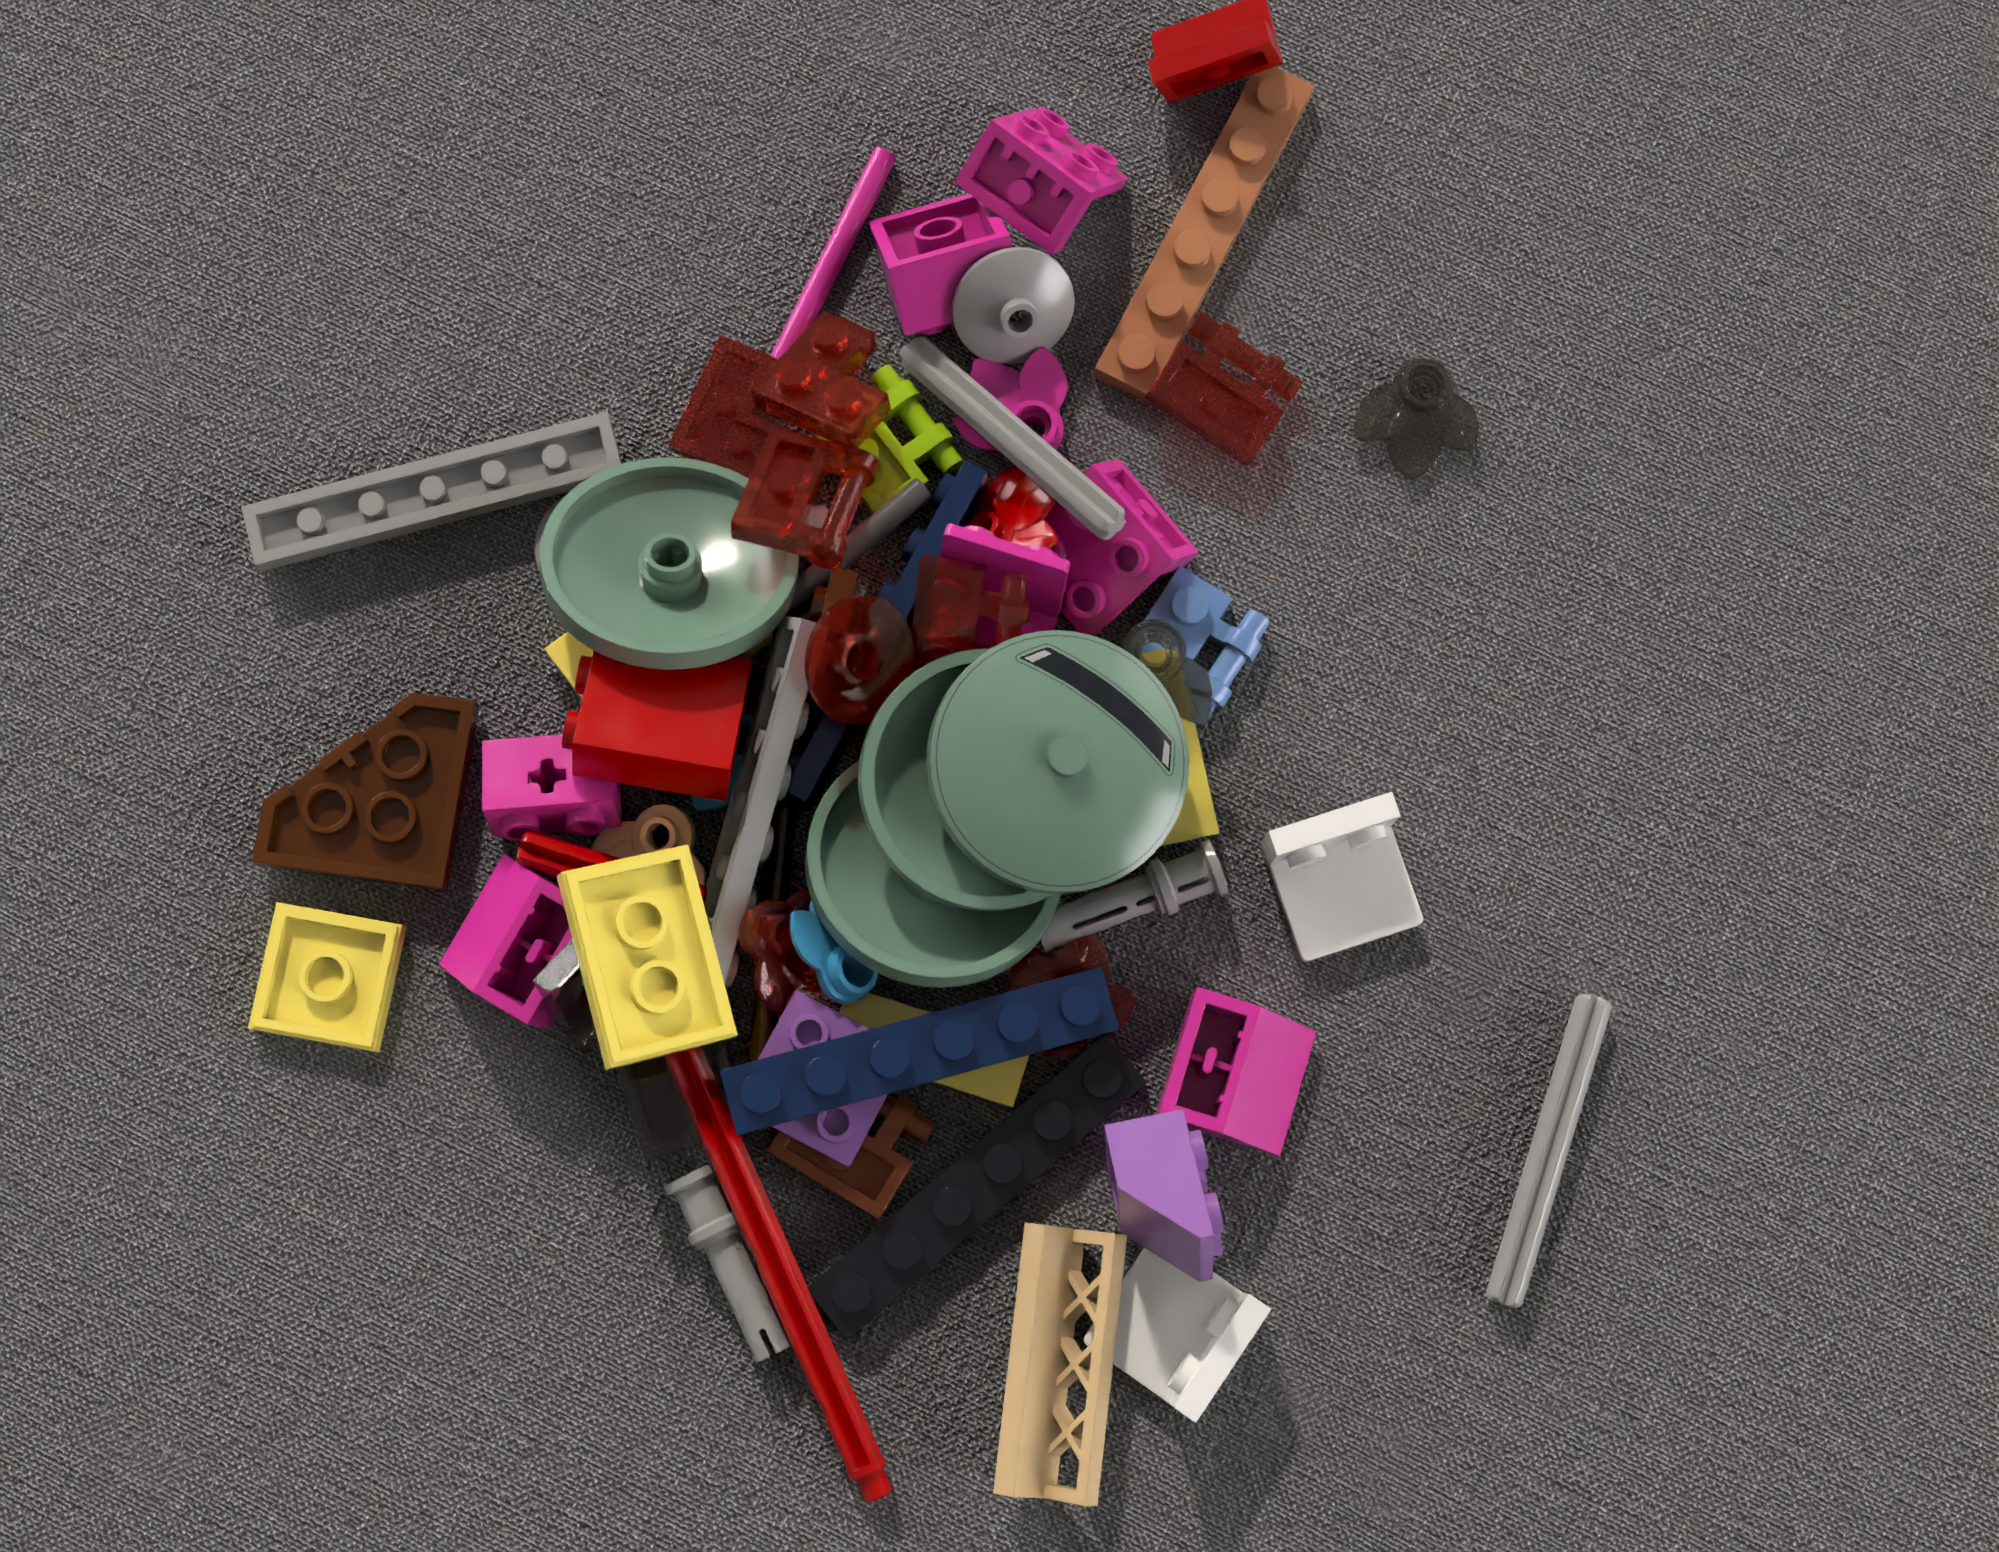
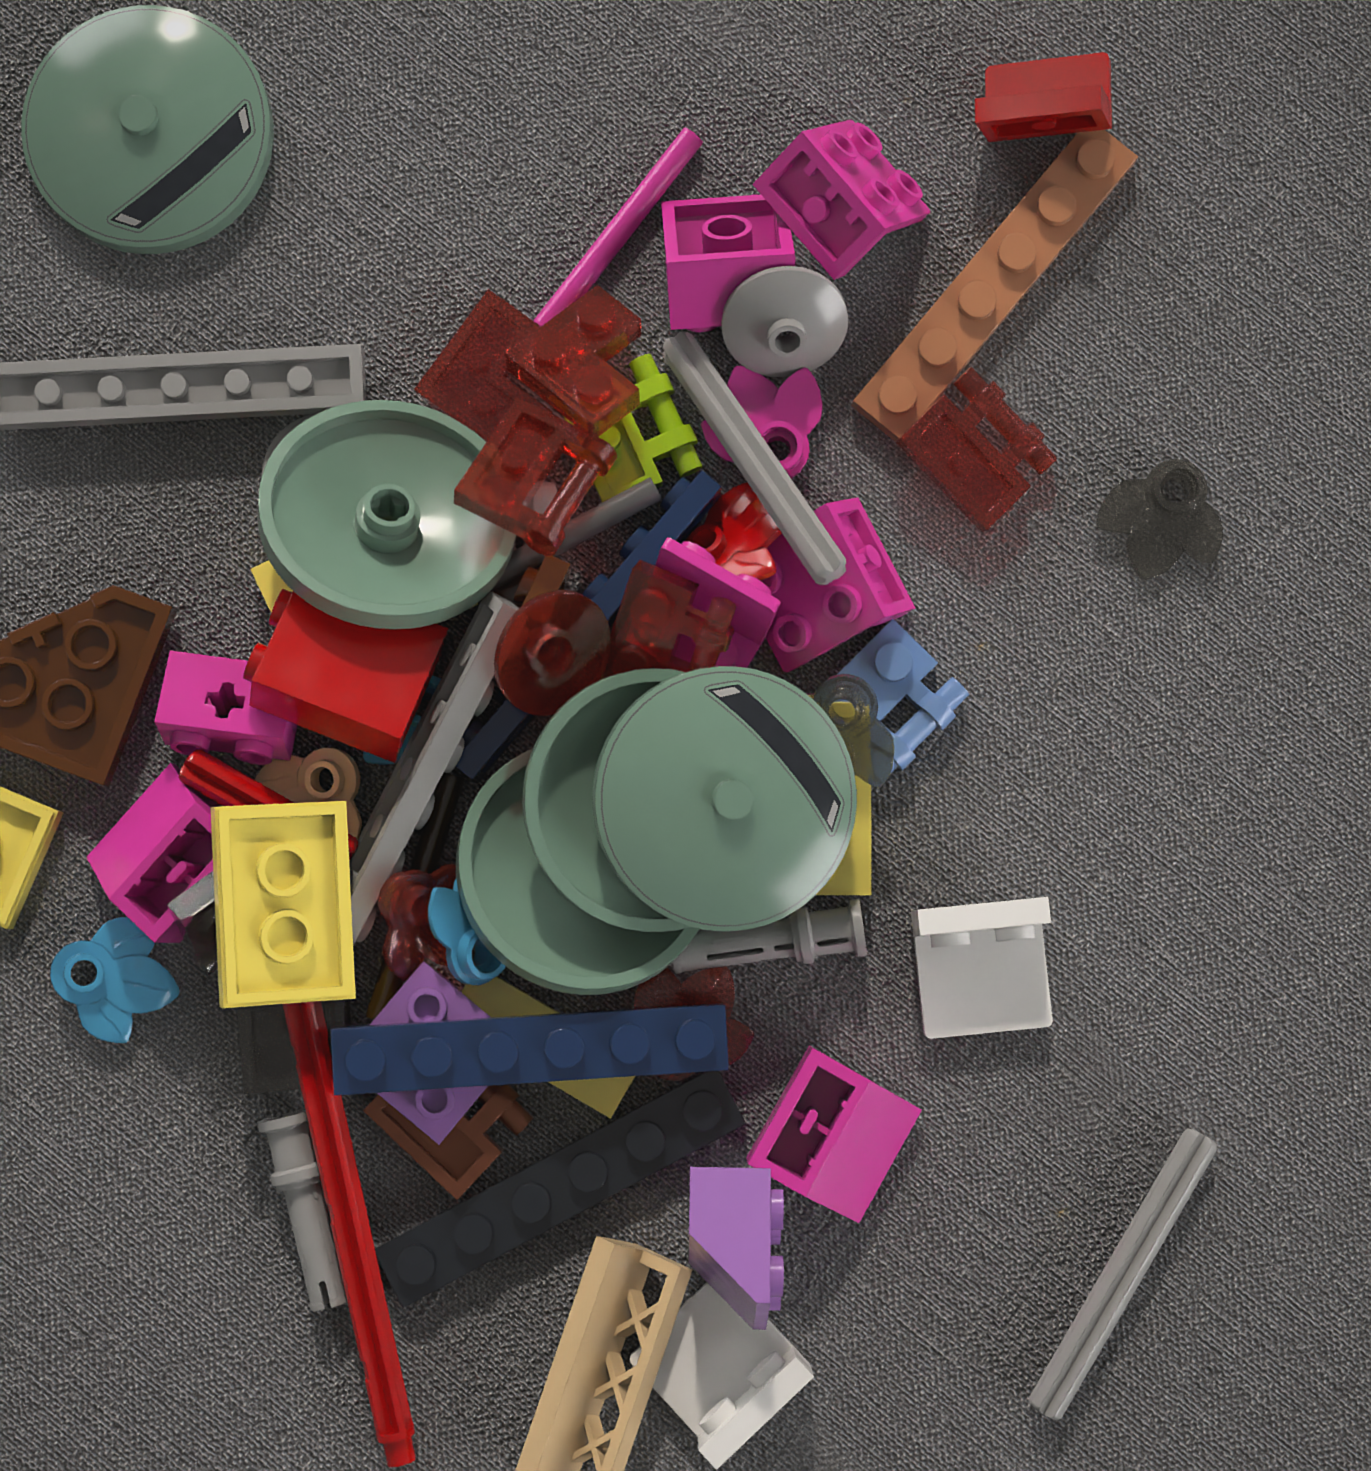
camera: 15 degrees right, 5 degrees up
none -> sand green dish [21,5,274,254]
none -> dark azure plate [50,917,180,1043]

